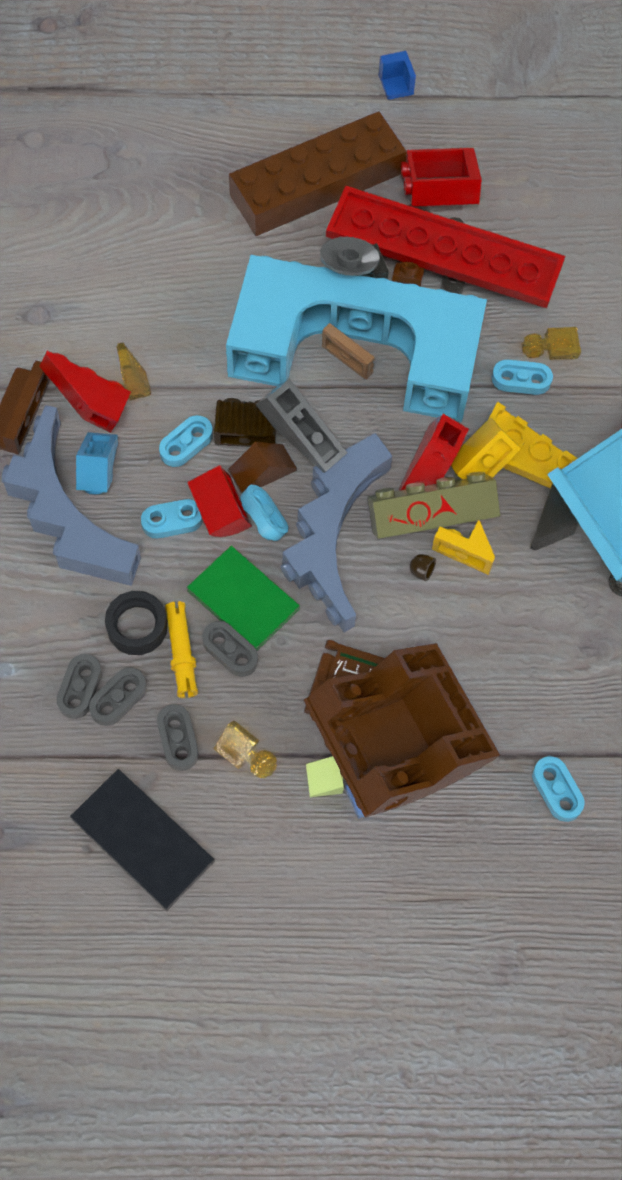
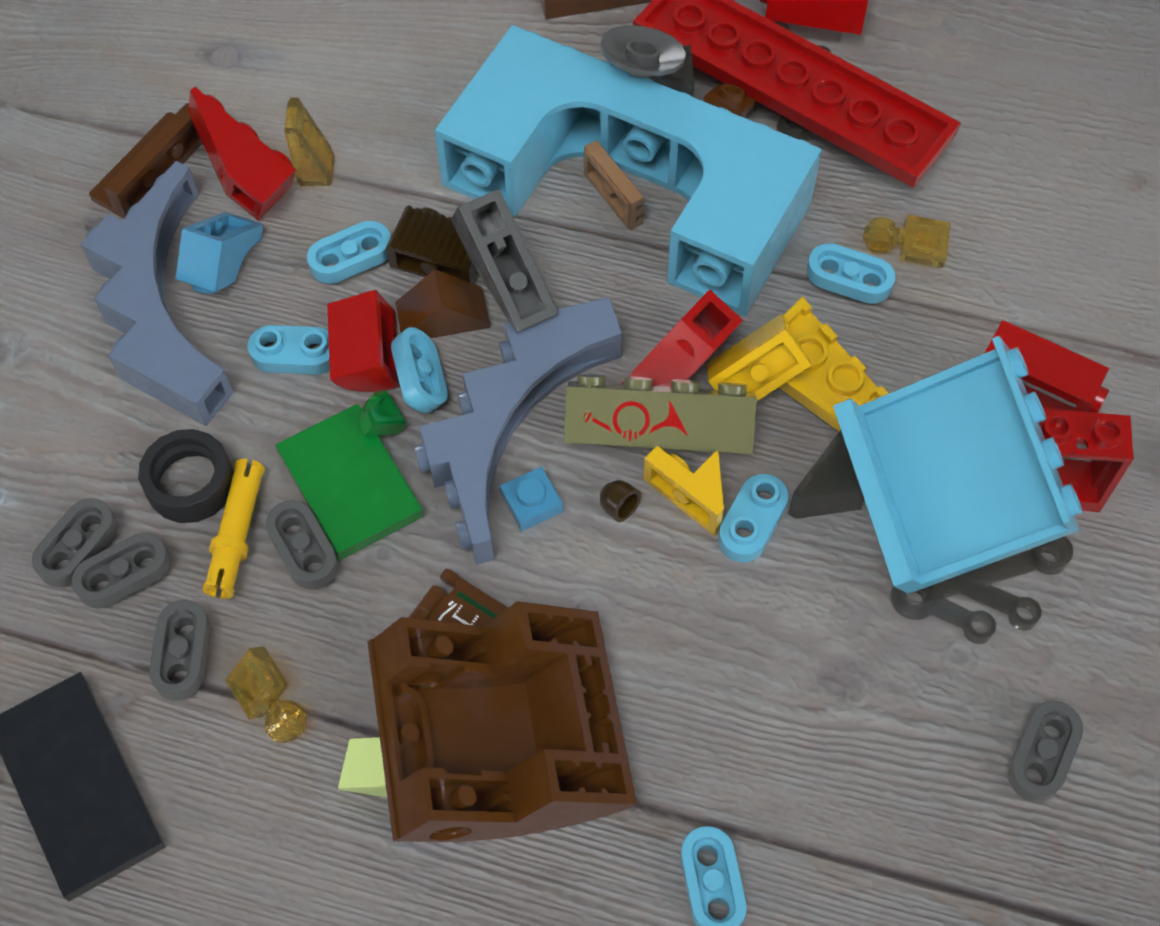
camera: 20 degrees right, 5 degrees down
none -> green tile [359,390,407,436]
none -> dark azure plate [500,466,563,531]
none -> medium azure plate [718,474,788,562]

